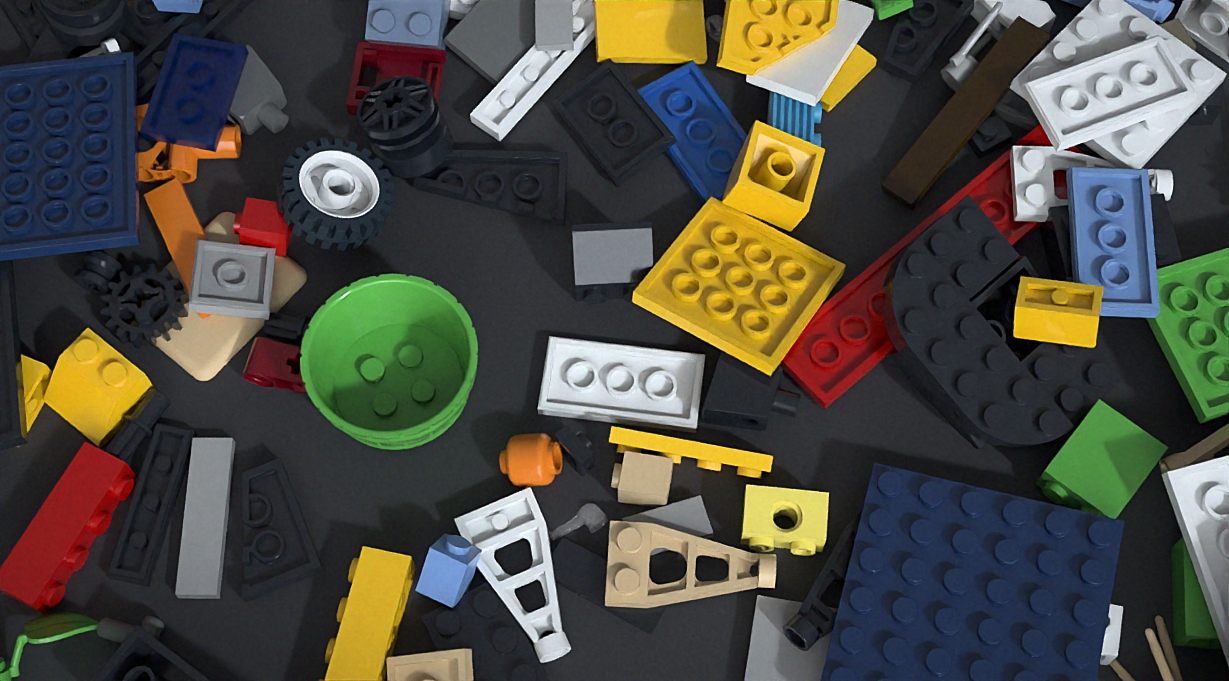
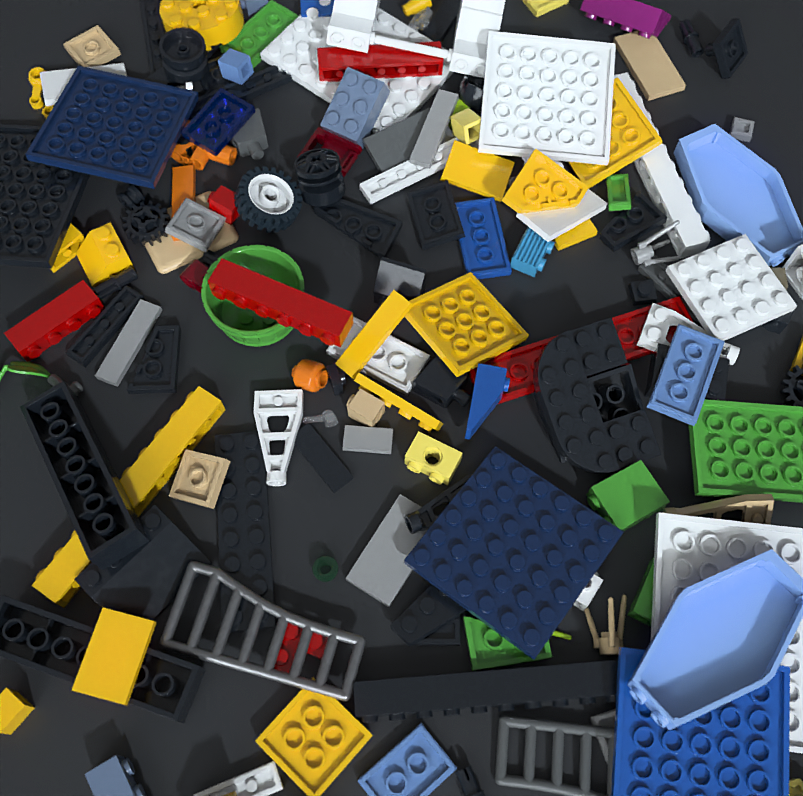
camera: 20 degrees right, 0 degrees up
medium blue brick [415,533,482,608] -> none
tan plate [605,521,776,608] -> none
yellow slope [722,120,825,232] -> none
dark brown tile [881,16,1050,210] -> none
yellow panel [1013,276,1104,348] -> none
white tile [1021,34,1198,152] -> none
none -> red brick [208,258,354,347]
none -> yellow tile [335,290,413,379]
none -> blue slope [465,363,510,440]

